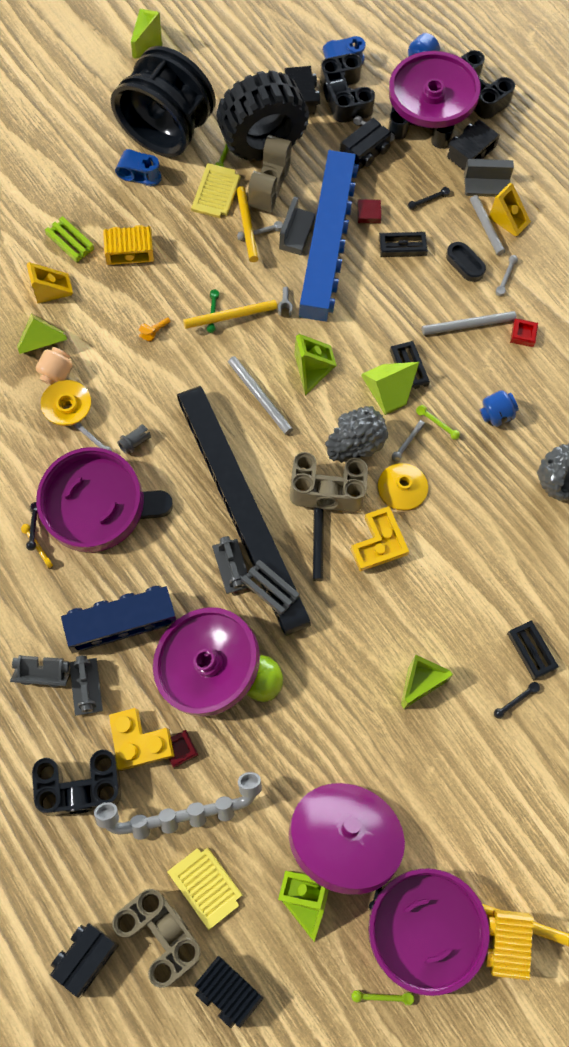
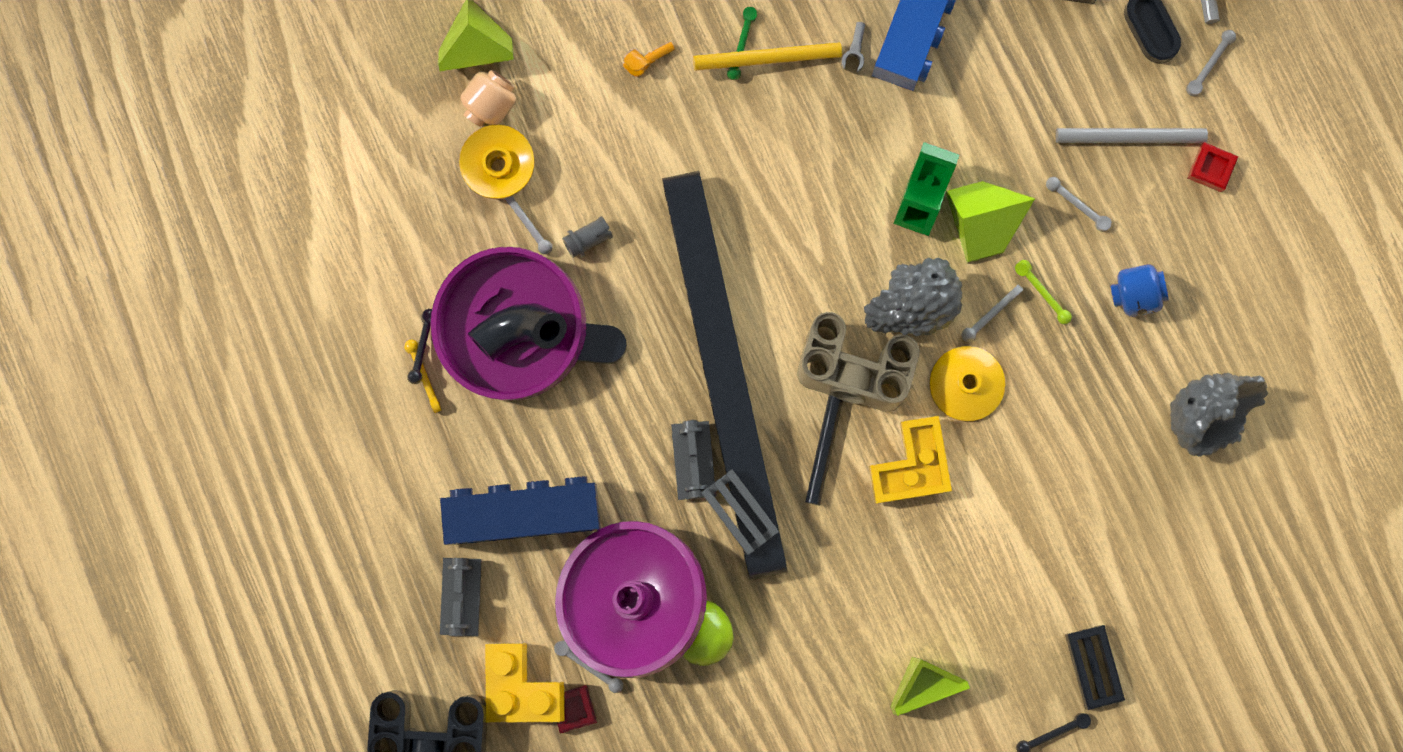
camera: 15 degrees right, 15 degrees up
dark grey hinge [10,655,70,687] -> none
light grey bar [228,356,293,435] -> none
lime slope [294,334,337,396] -> none
black tile [390,341,430,389] -> none
none -> black cylinder [468,303,567,362]
none -> light grey hinge [554,641,623,693]
none -> green brick [893,142,960,236]
none -> light grey hinge [1046,177,1112,232]

